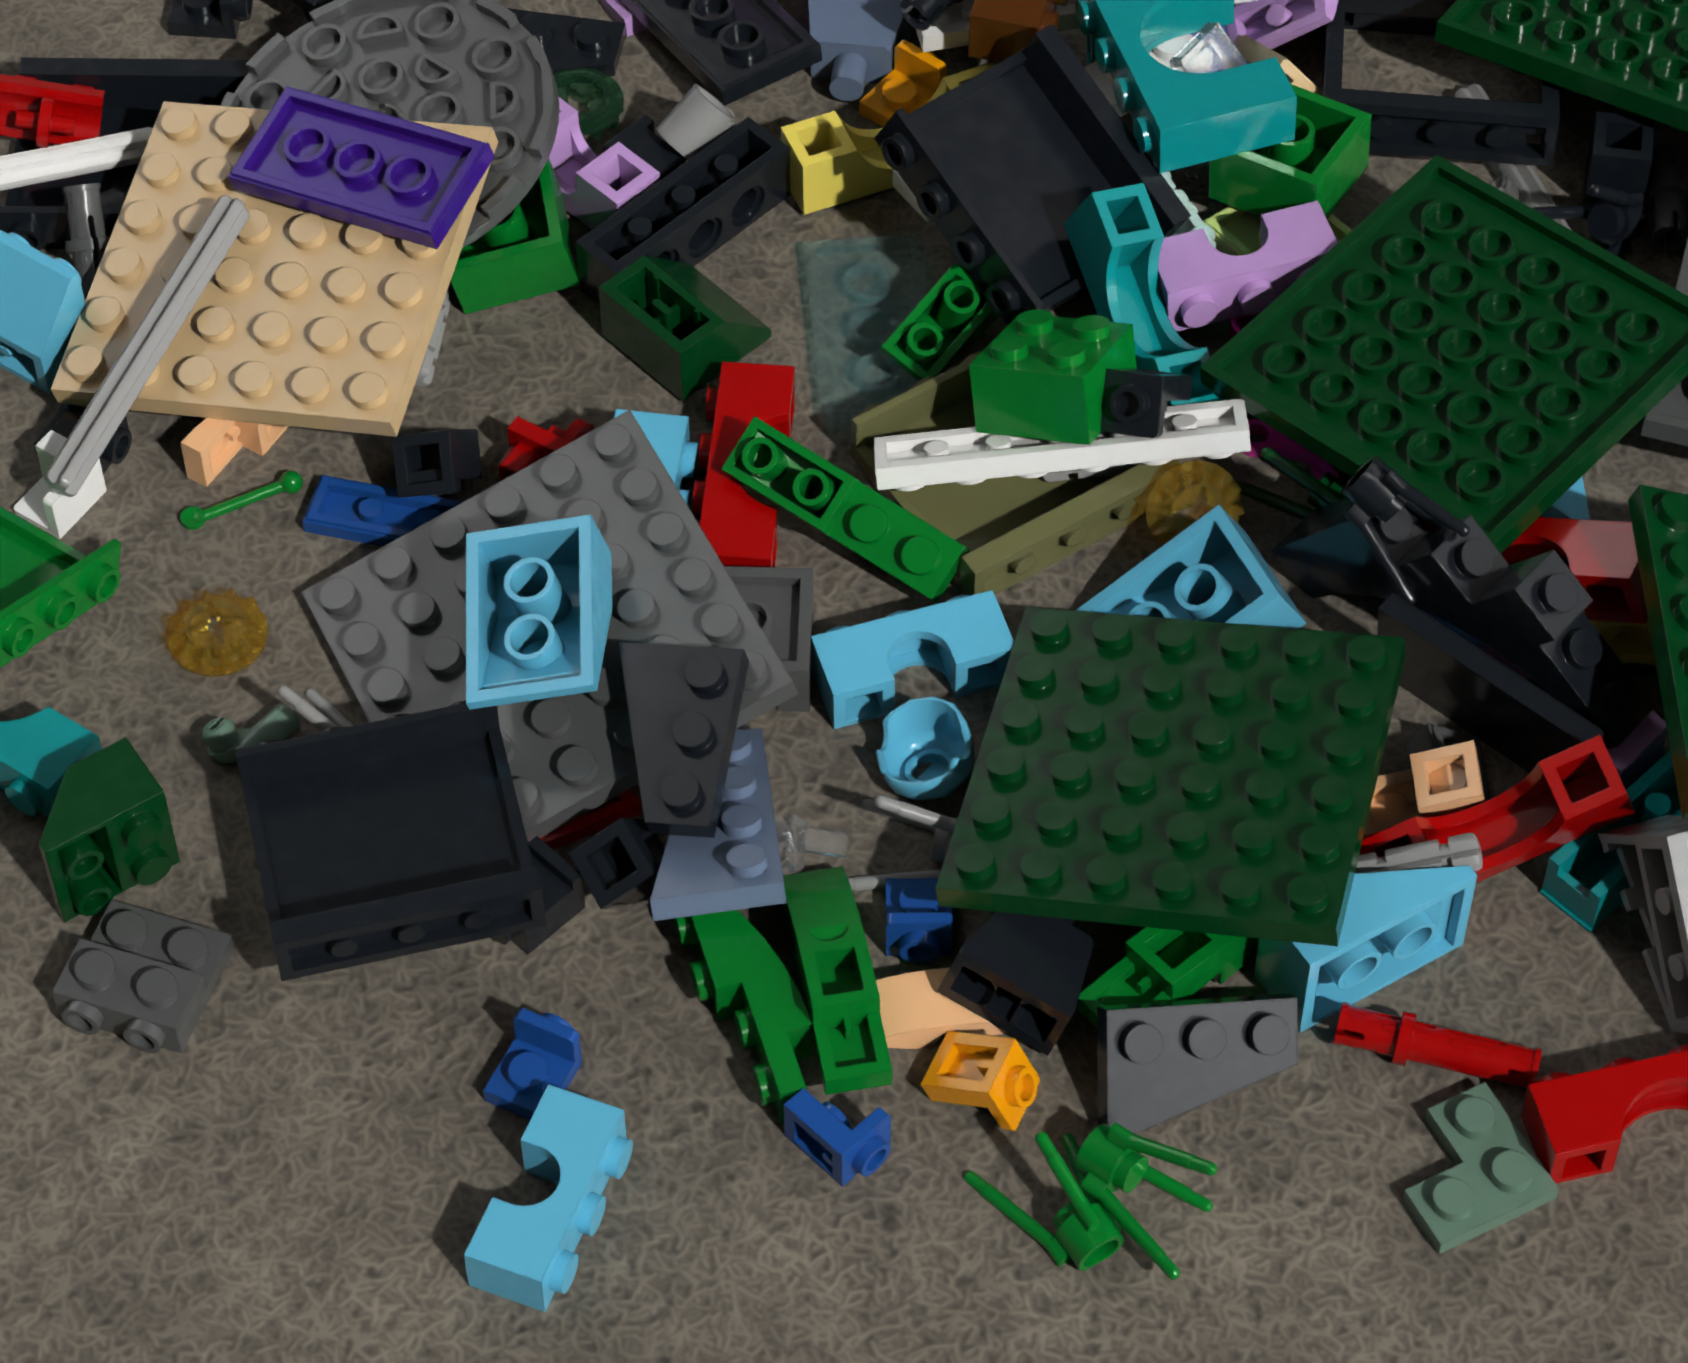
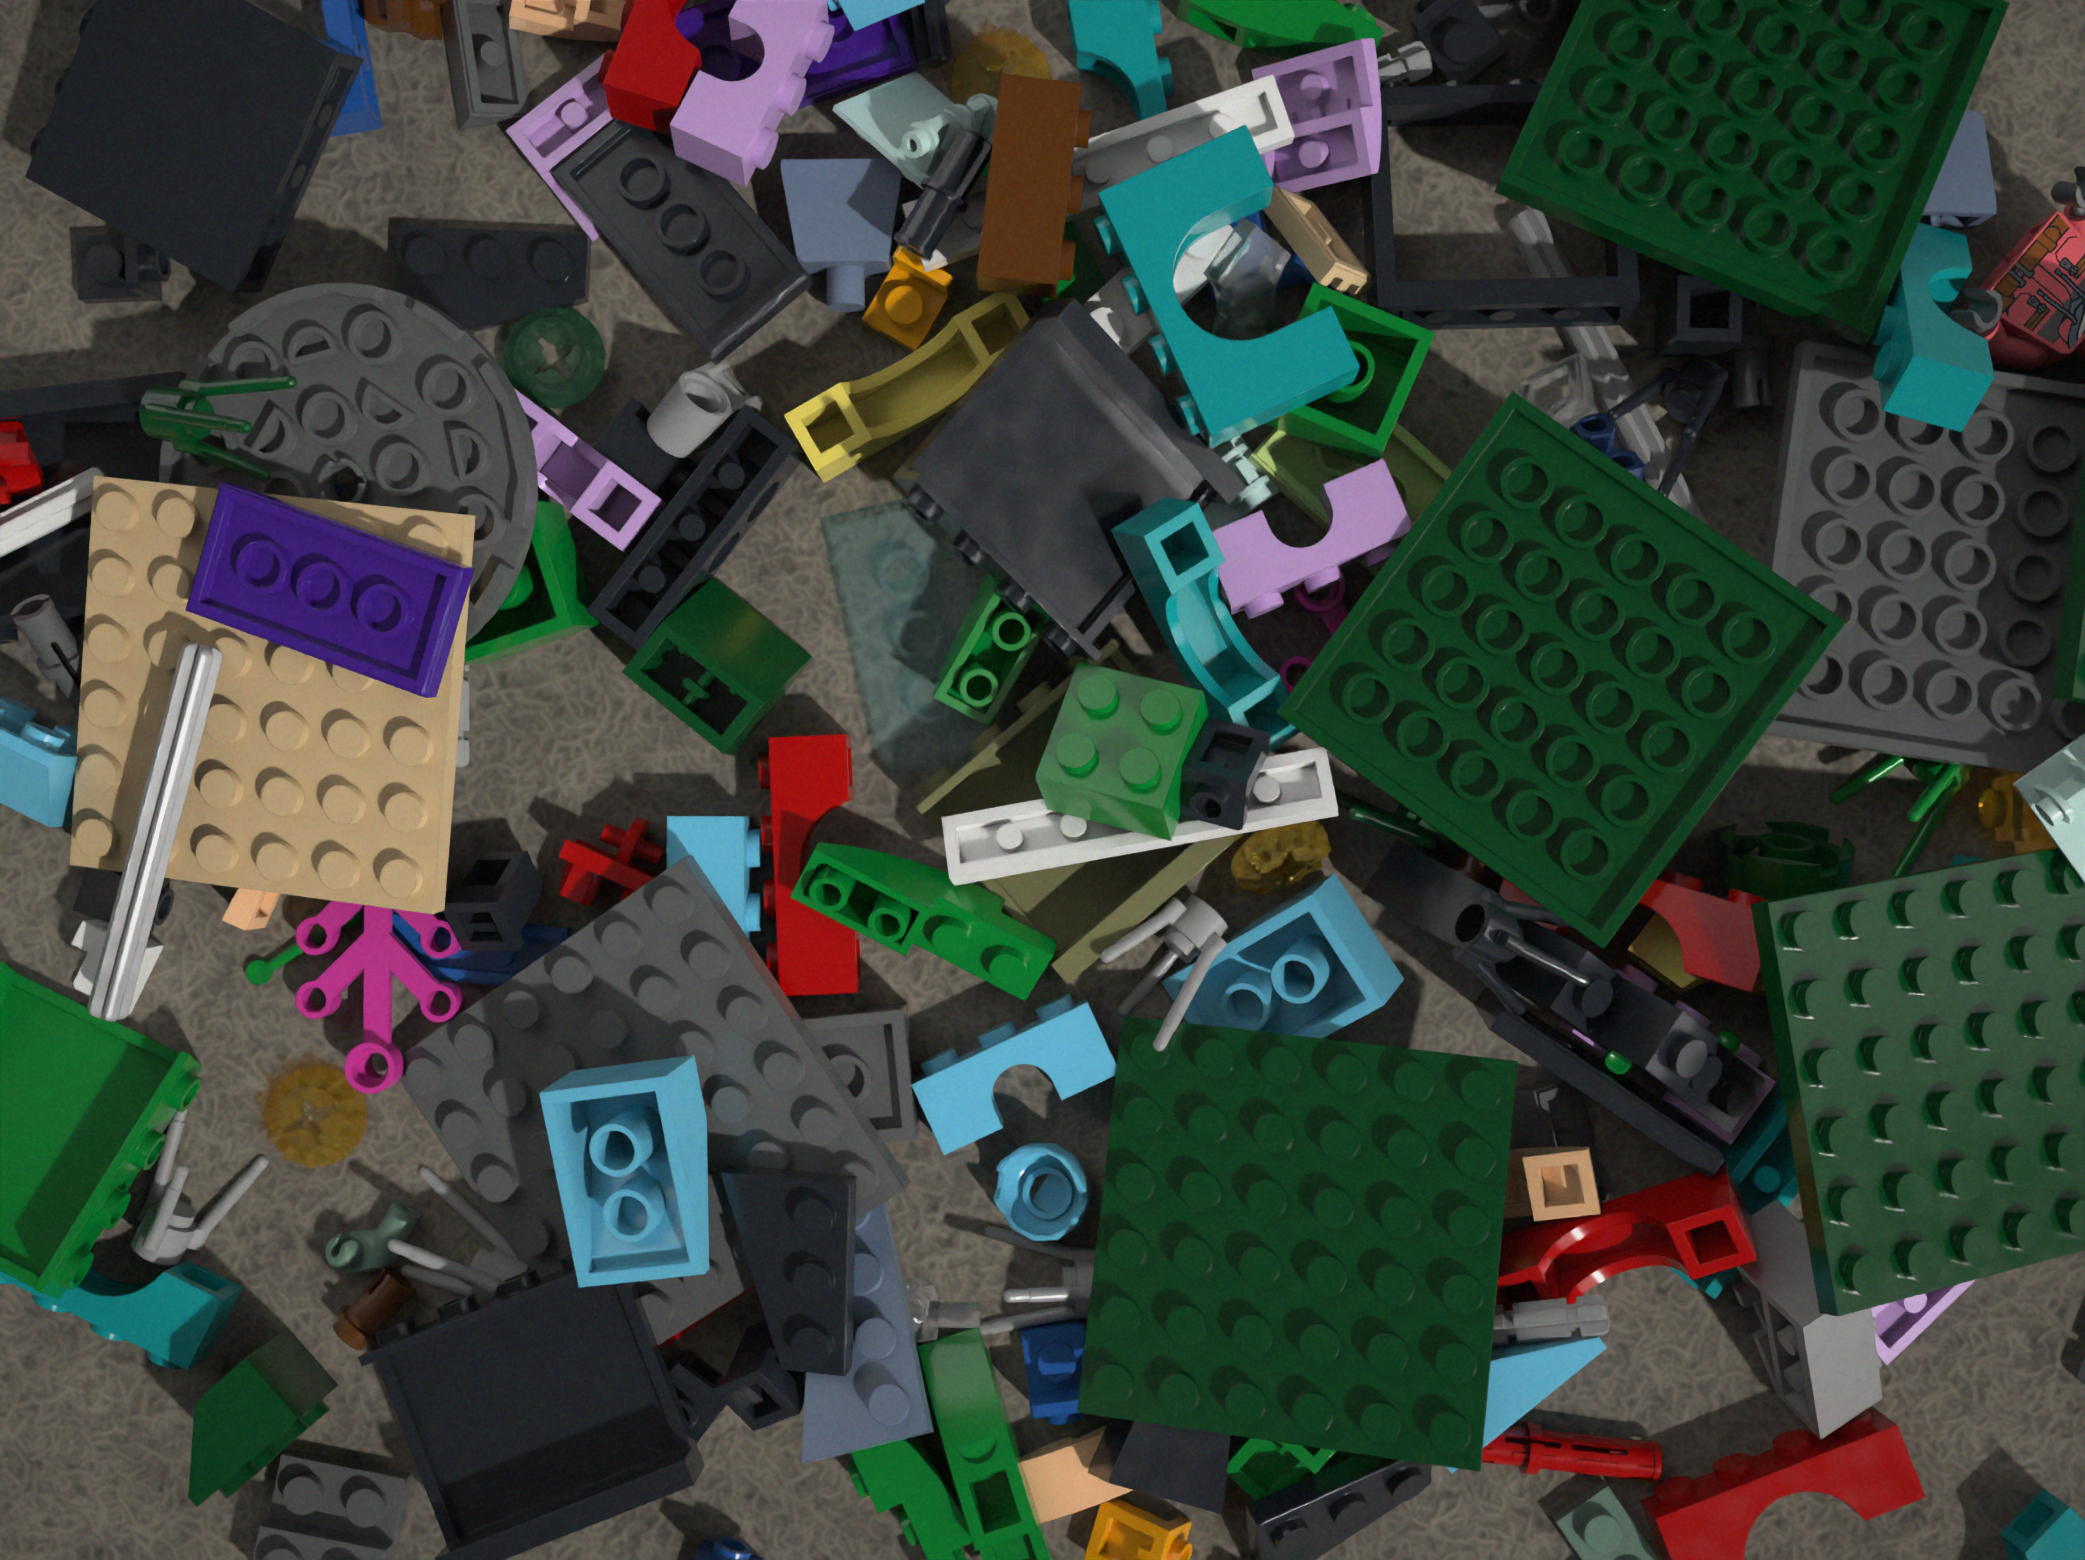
camera: 10 degrees left, 35 degrees up
none -> light grey plant [131,1108,269,1266]
none -> dark green plant [139,376,297,482]
none -> dark pink plant [295,901,465,1094]
none -> reddish brown pin [333,1266,417,1350]
none -> light grey plant [1100,895,1228,1051]

